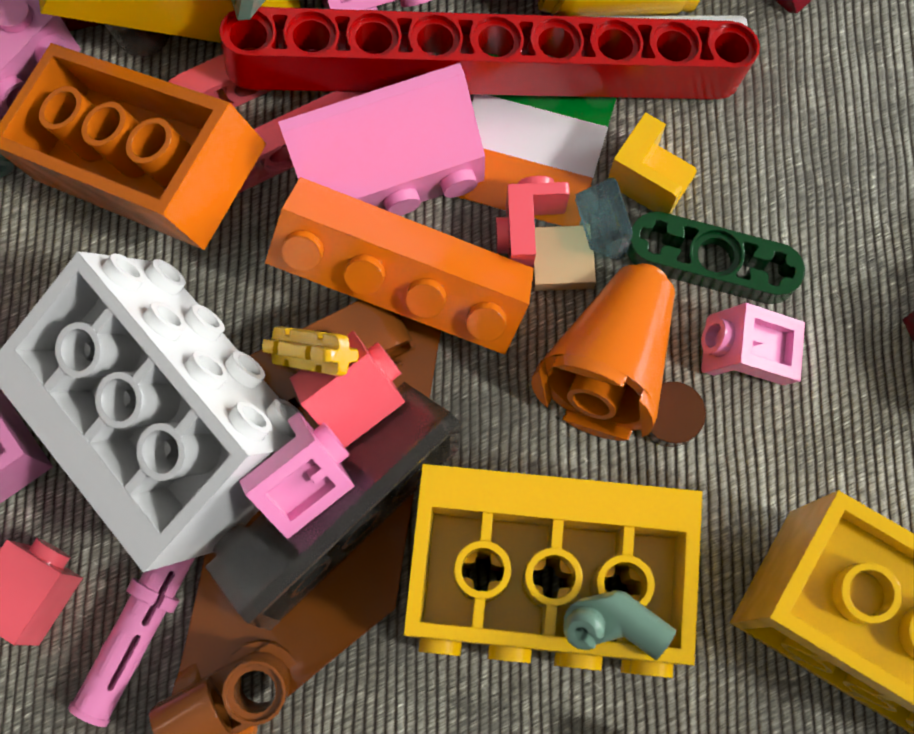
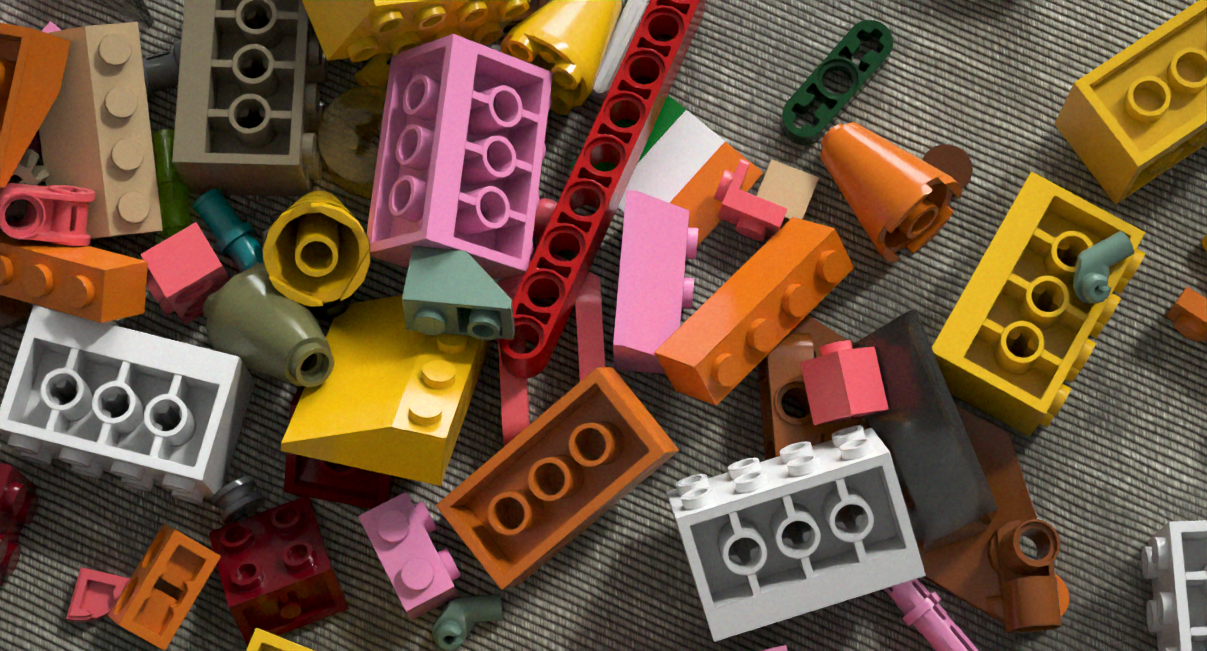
camera: 65 degrees left, 0 degrees up
bright pink bracket [239,412,355,540] -> none
yellow axle [262,326,359,377] -> none
clear light blue slope [575,178,633,260] -> none
yellow panel [607,112,697,214] -> none
bright pink bracket [701,303,805,385] -> none

